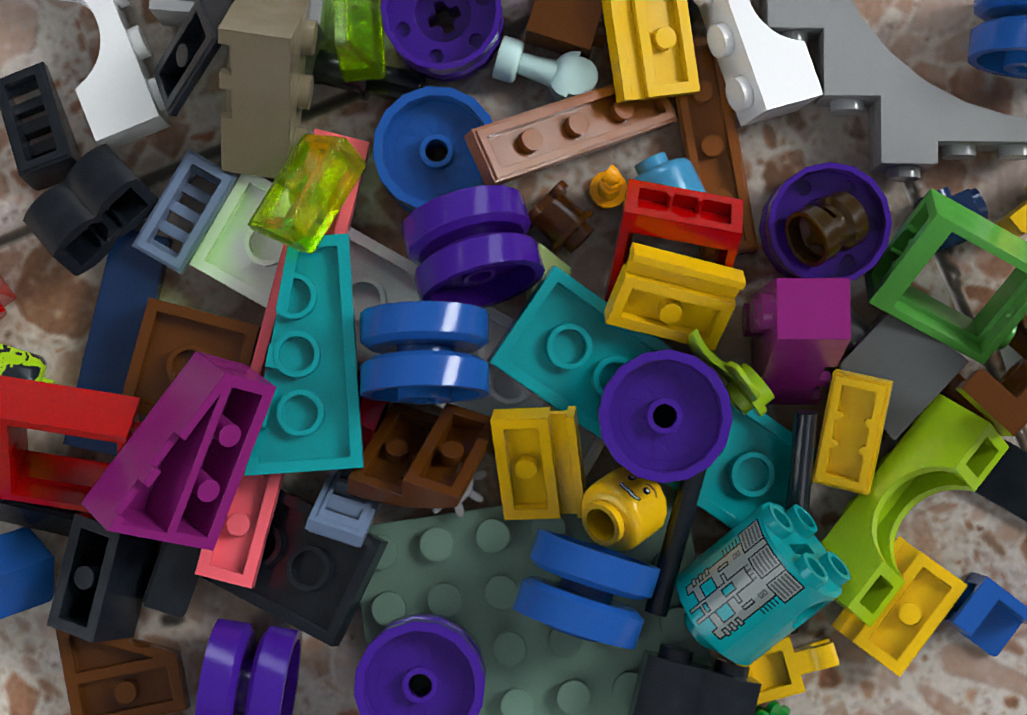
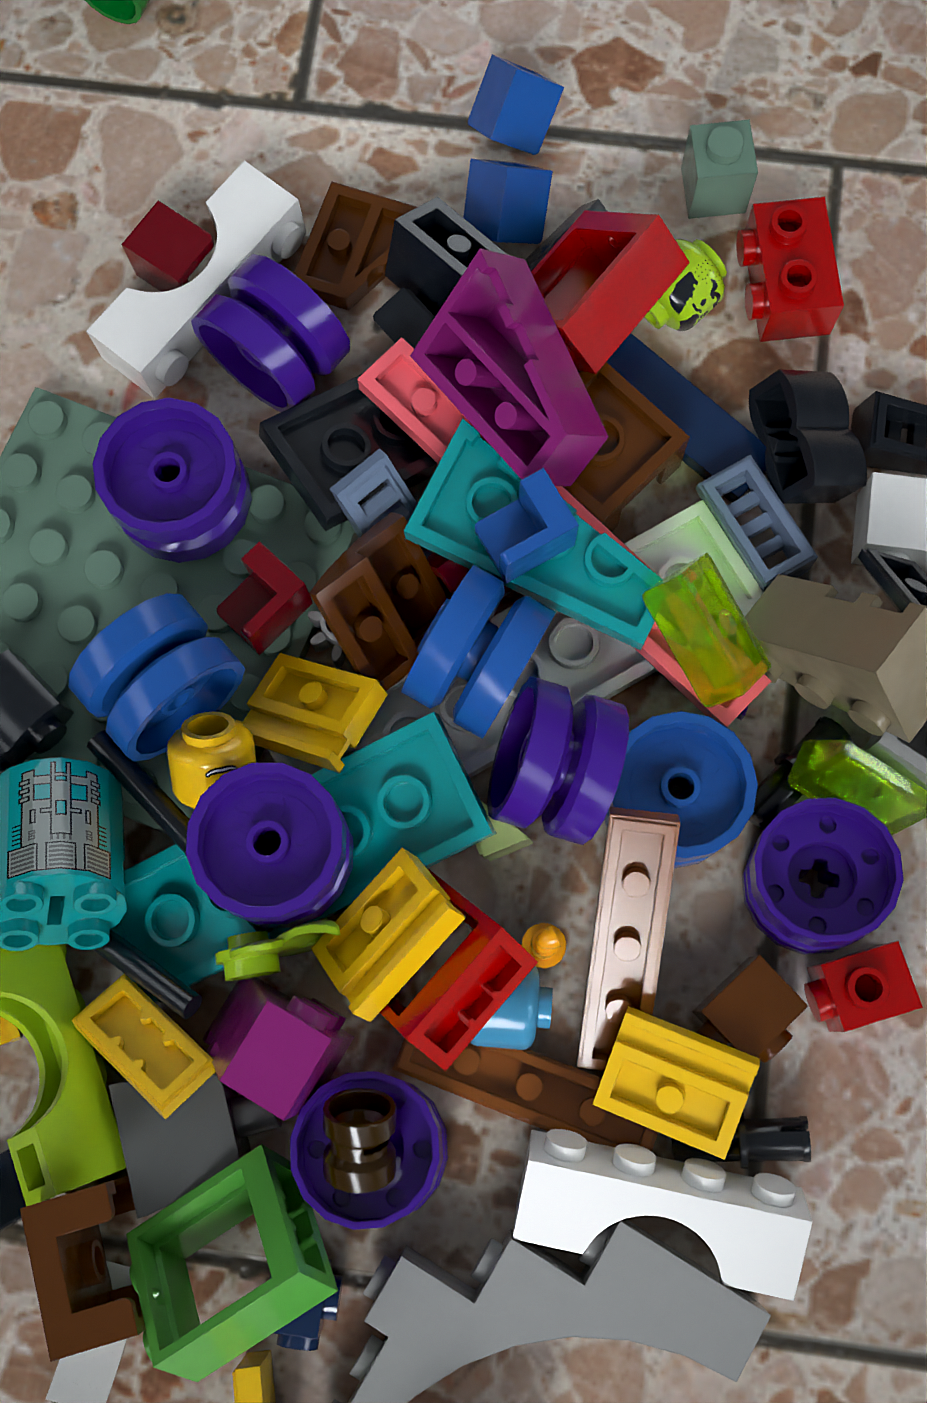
camera: 125 degrees right, 10 degrees down
light aqua leg [492,35,598,102] -> none
reddish brown brick [528,180,594,253] -> none
none -> dark red panel [216,541,313,656]
none -> blue panel [475,468,579,584]

